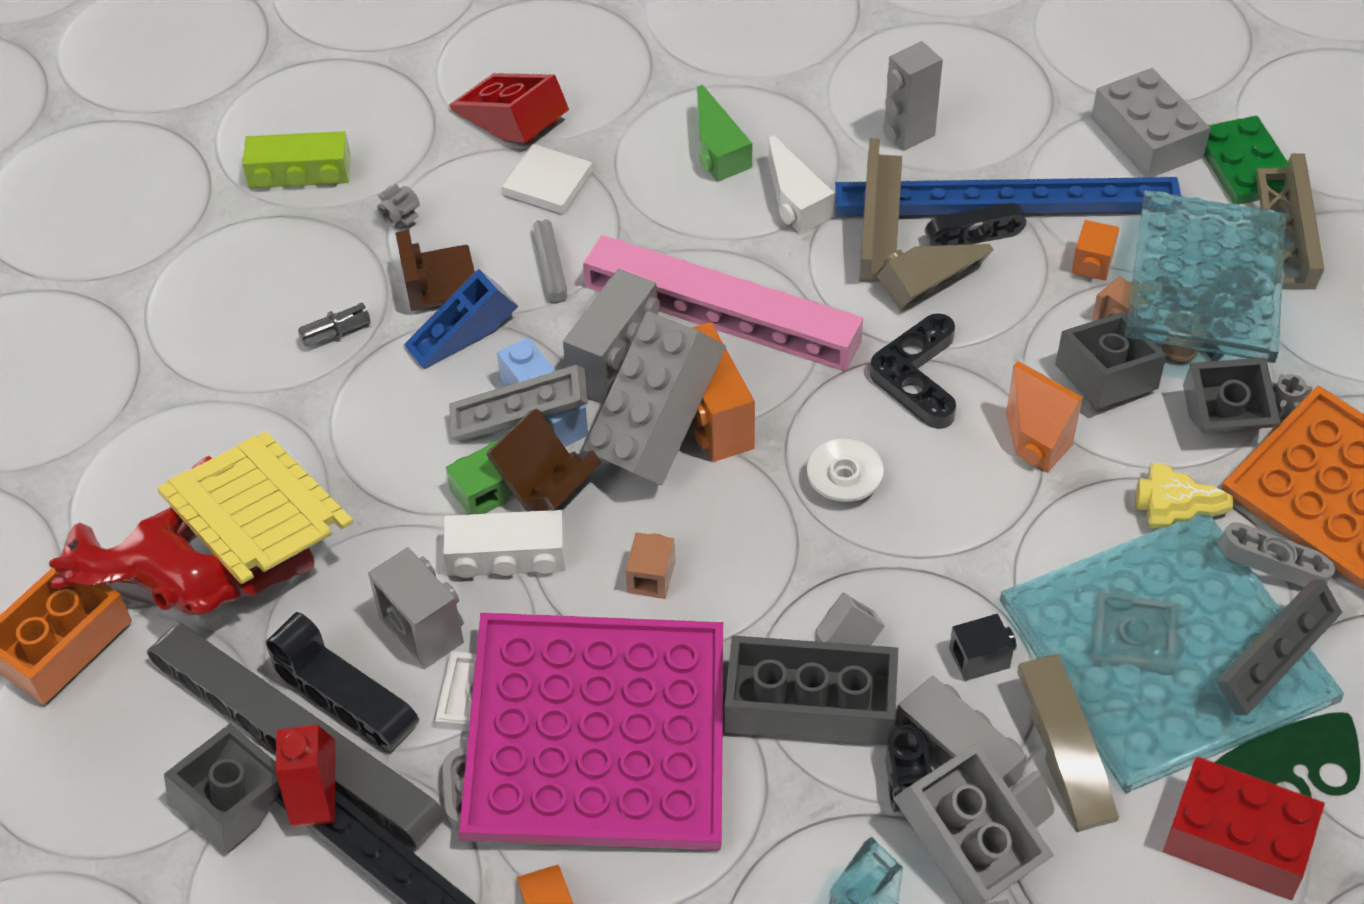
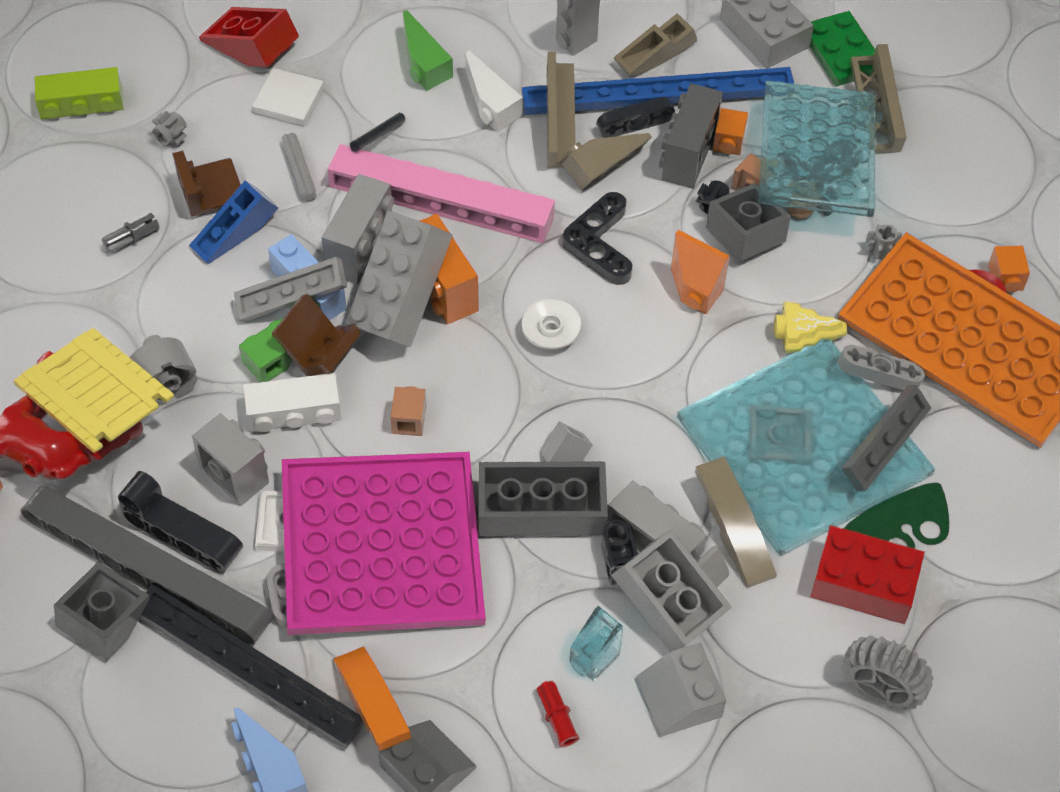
camera: 10 degrees left, 5 degrees up
red slope [276,724,336,828] -> none
black brick [949,613,1017,681] -> none
dark grey slope [1183,357,1281,433] -> none
none -> light grey brick [130,335,198,405]
none -> black bar [350,112,405,152]
none -> dark tan slope [613,13,697,76]
none -> dark grey brick [659,83,723,189]
none -> black gear [696,180,730,215]

